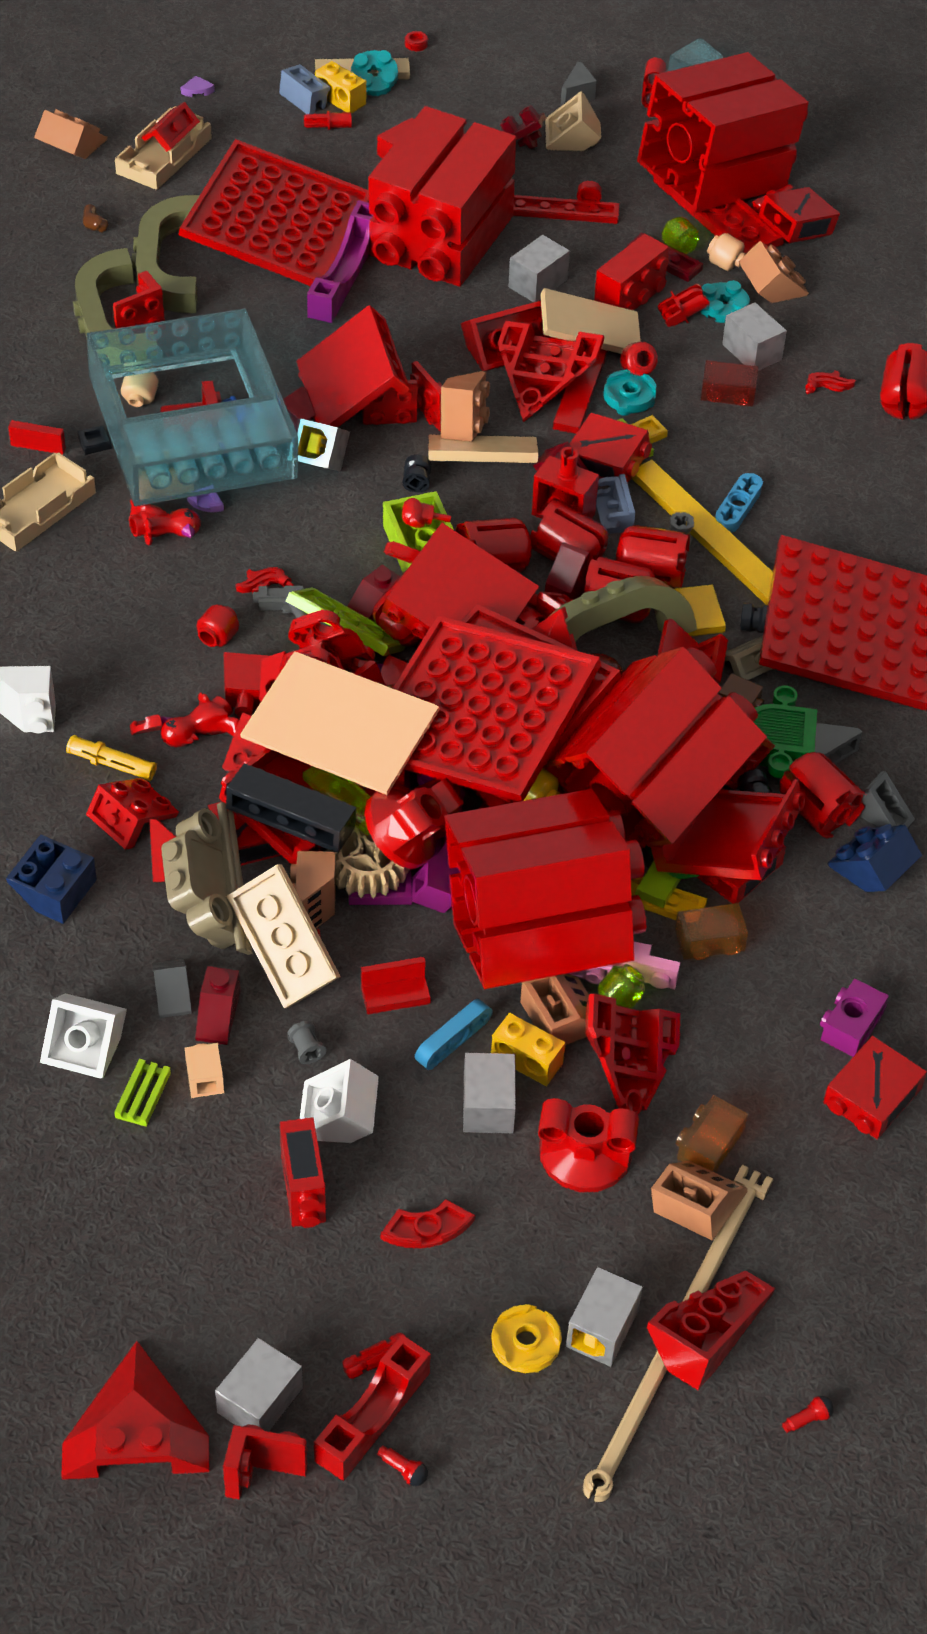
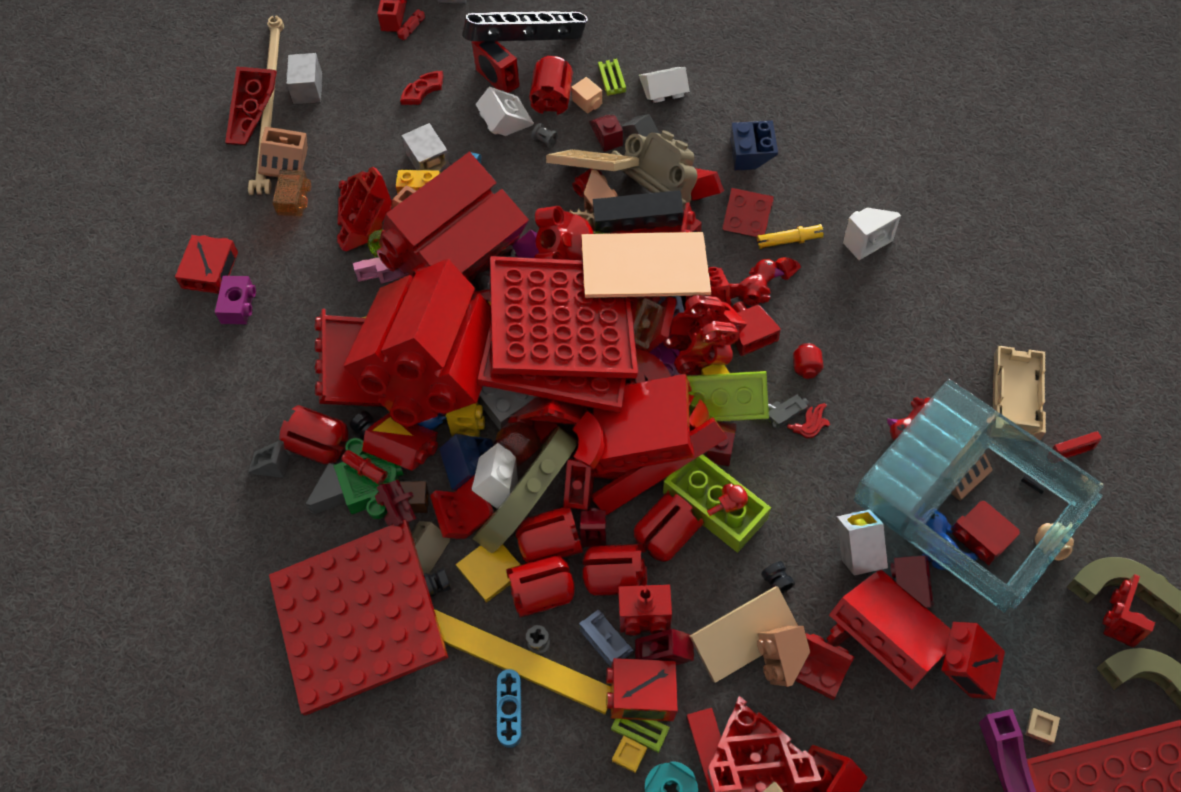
camera: 155 degrees right, 10 degrees up
red panel [361,957,431,1015] -> none
yellow tile [491,1304,562,1373] -> none
red piece [538,1098,640,1192] -> none
clear orange brick [675,903,748,960] -> none
red piece [782,1396,834,1433] -> none
dark blue slope [827,824,922,892] -> none
none -> red axle [341,450,388,485]
none -> dark red hips [375,480,416,526]
none -> black beam [462,12,587,42]
none -> white slope [472,443,518,509]
none -> red cylinder [529,56,573,115]
none -> red tile [572,411,605,469]
none -> red brick [941,622,1005,700]
none -> tan tile [1025,708,1060,745]

